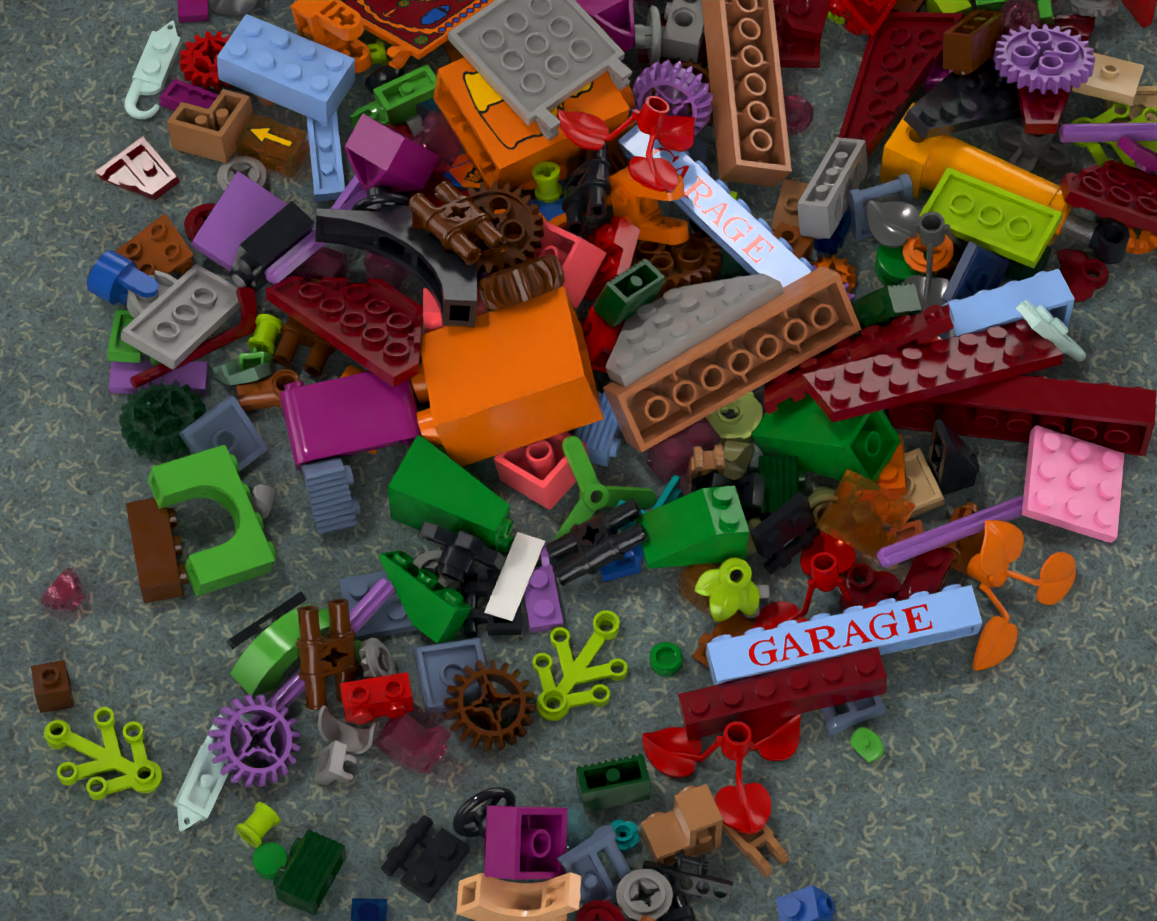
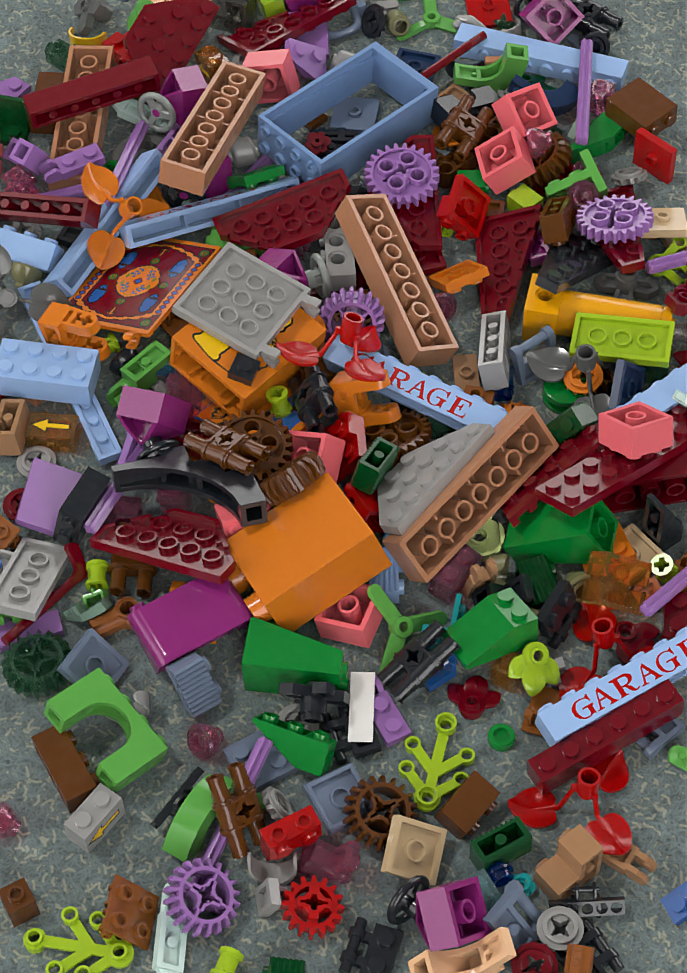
camera: 15 degrees left, 5 degrees down
none -> light grey brick [63,783,125,853]
none -> dark orange hinge [98,874,159,951]
none -> clear pink brick [187,723,224,761]
none -> black plate [227,353,261,386]
none -> red gear [280,875,345,940]
none -> tan plate [380,814,447,886]
none -> orange plate [427,259,490,294]
none -> reddish brown brick [433,770,500,840]
none -> dark red plate [447,675,501,720]
none -> clear blue plate [485,862,514,888]
none -> coral brick [599,401,673,460]
none -> lime bush [650,553,679,584]

